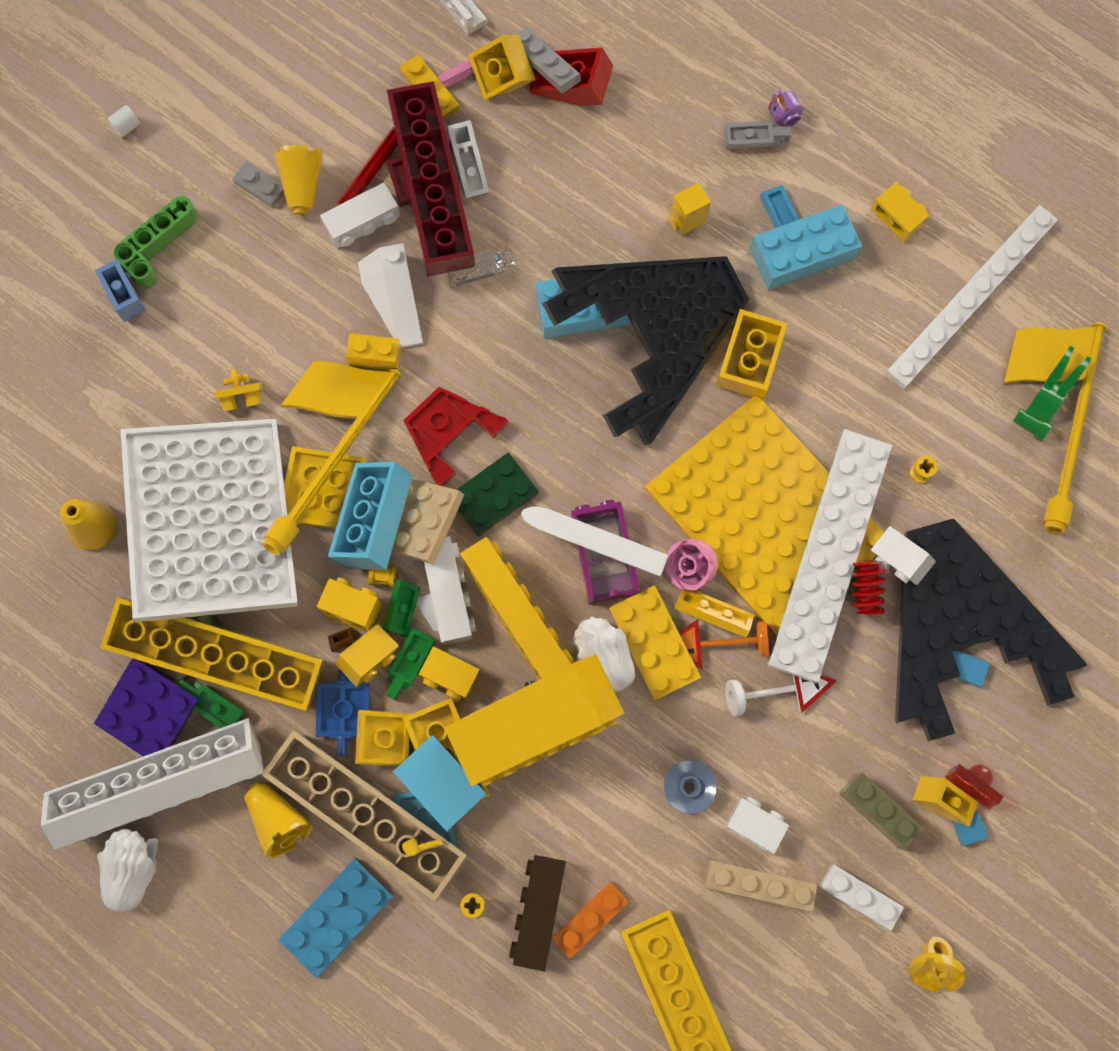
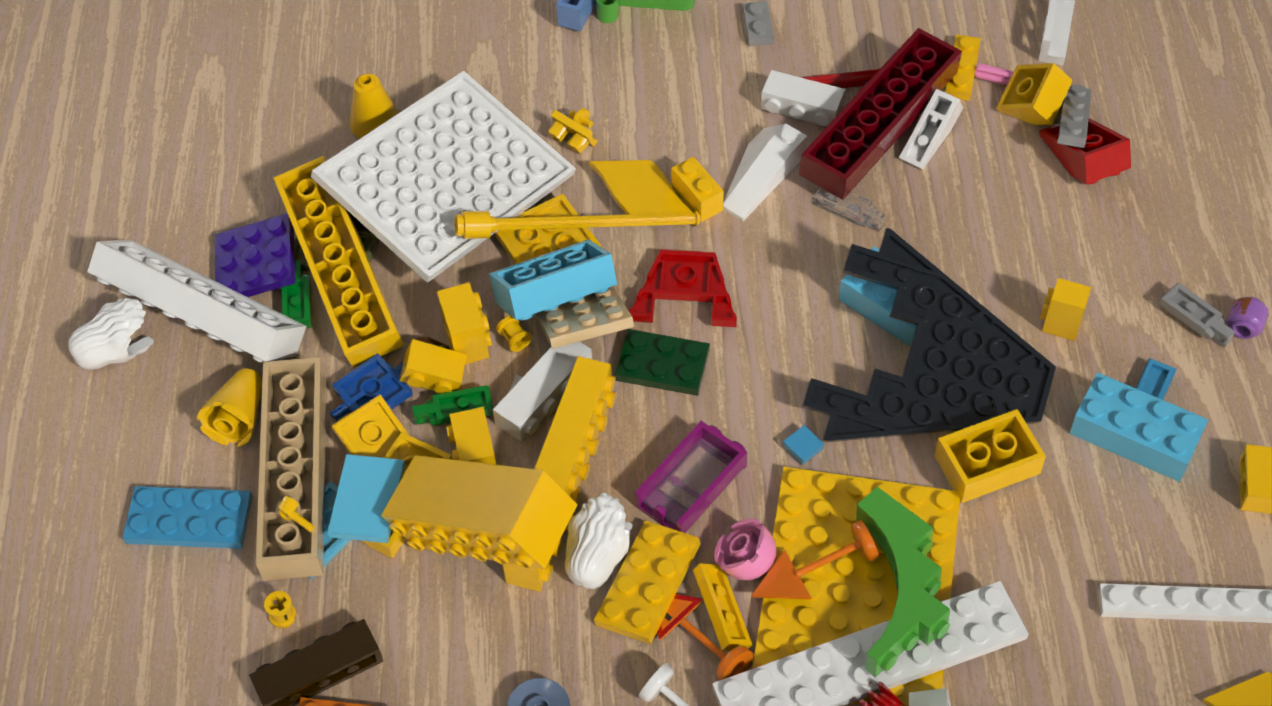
camera: 55 degrees right, 20 degrees down
yellow cone [274,145,323,215] -> none
green plate [382,580,421,637] -> none
white piece [521,507,668,577] -> none
yellow bush [909,455,938,484] -> none
none -> orange piece [751,520,879,600]
none -> dark azure tile [782,425,824,465]
none -> bright green arch [856,487,950,678]

